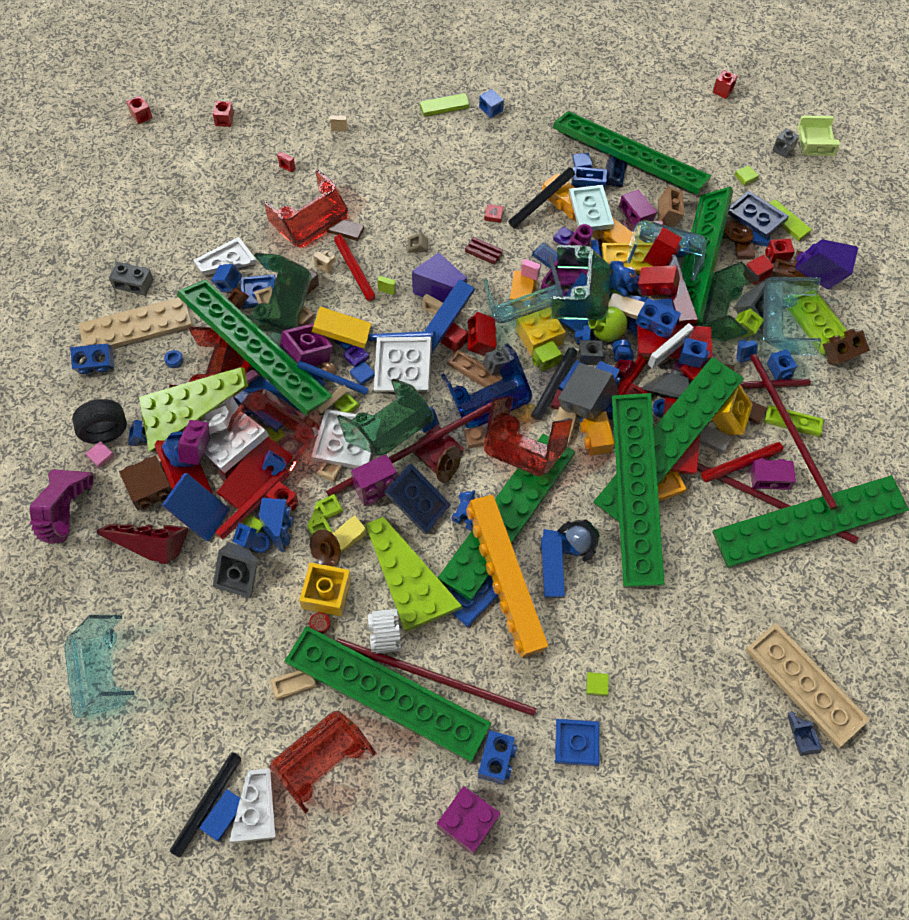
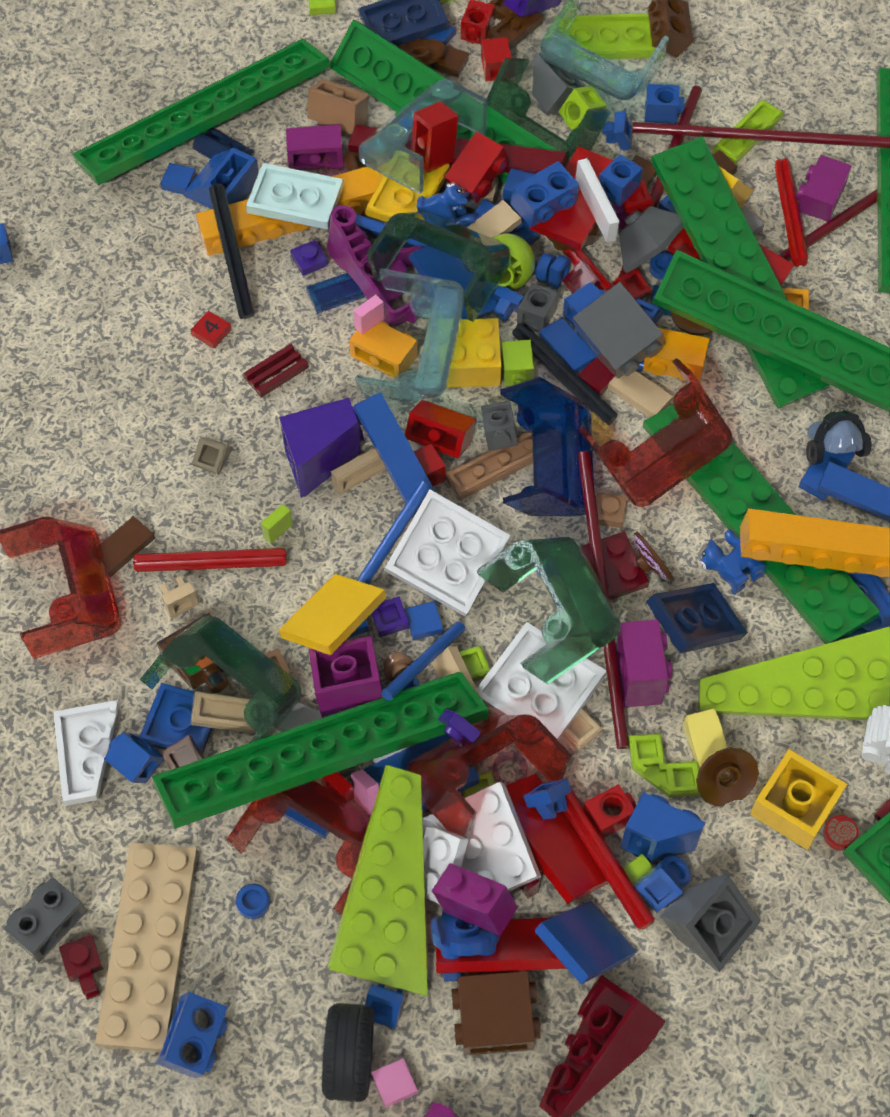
camera: 65 degrees left, 0 degrees up
none -> dark red plate [59,934,103,1000]
none -> dark purple plate [437,709,481,743]

